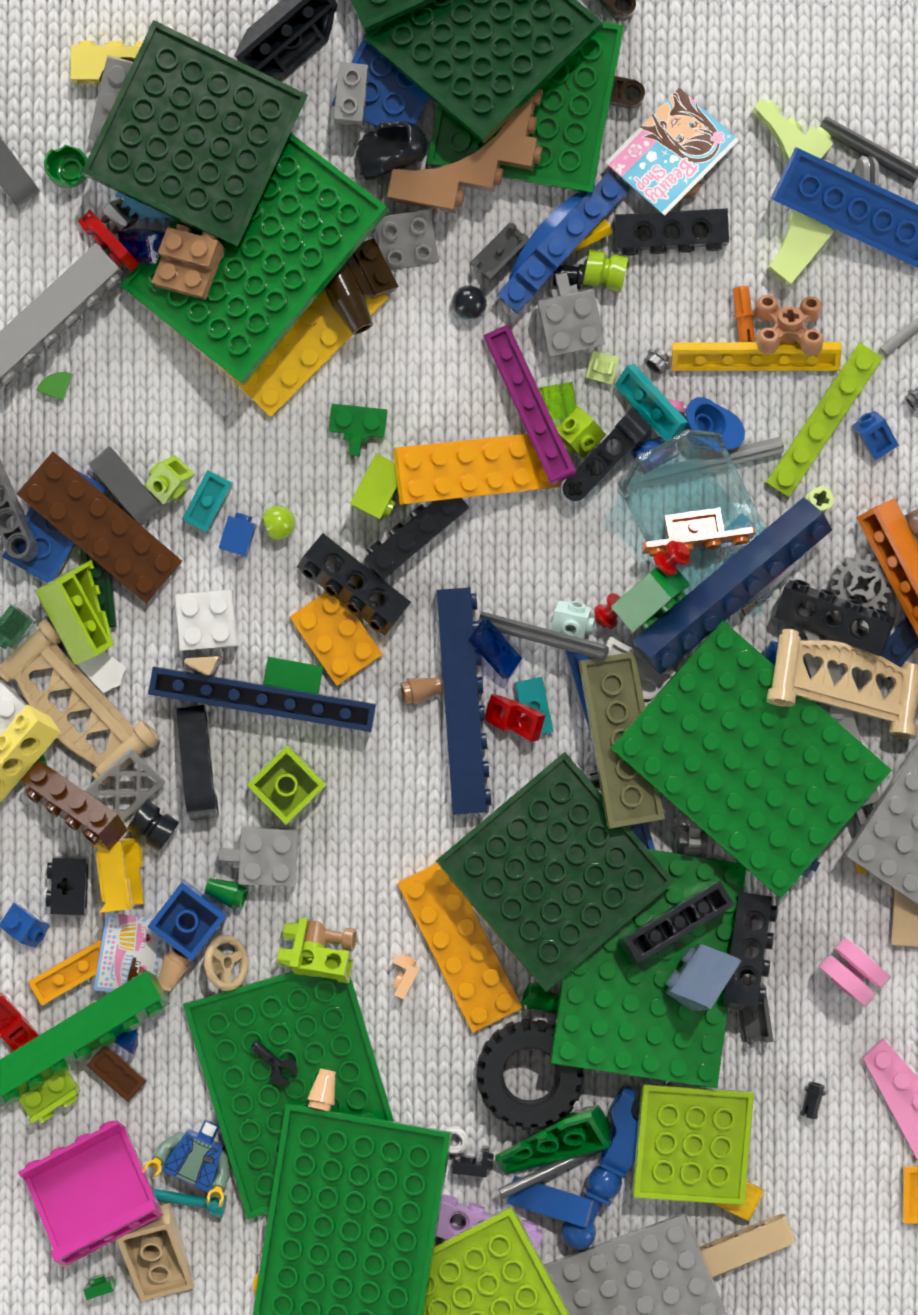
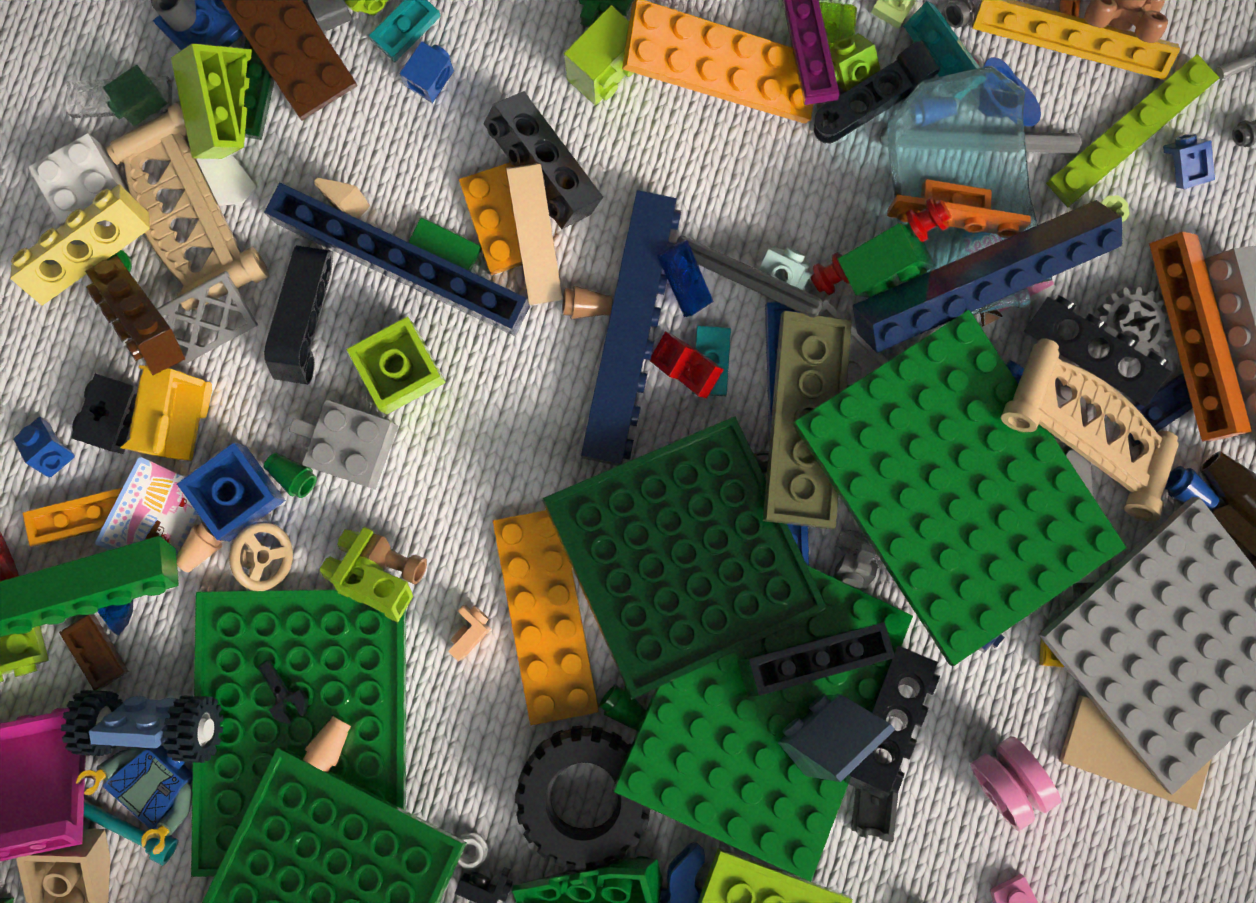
camera: 15 degrees right, 5 degrees down
black wheel [127,800,179,852] -> none
white brick [175,590,239,651] -> none
lime piece [262,505,296,540] -> none
black brick [365,498,470,580] -> none
none -> plate [61,690,224,763]
none -> tan tile [507,163,563,305]

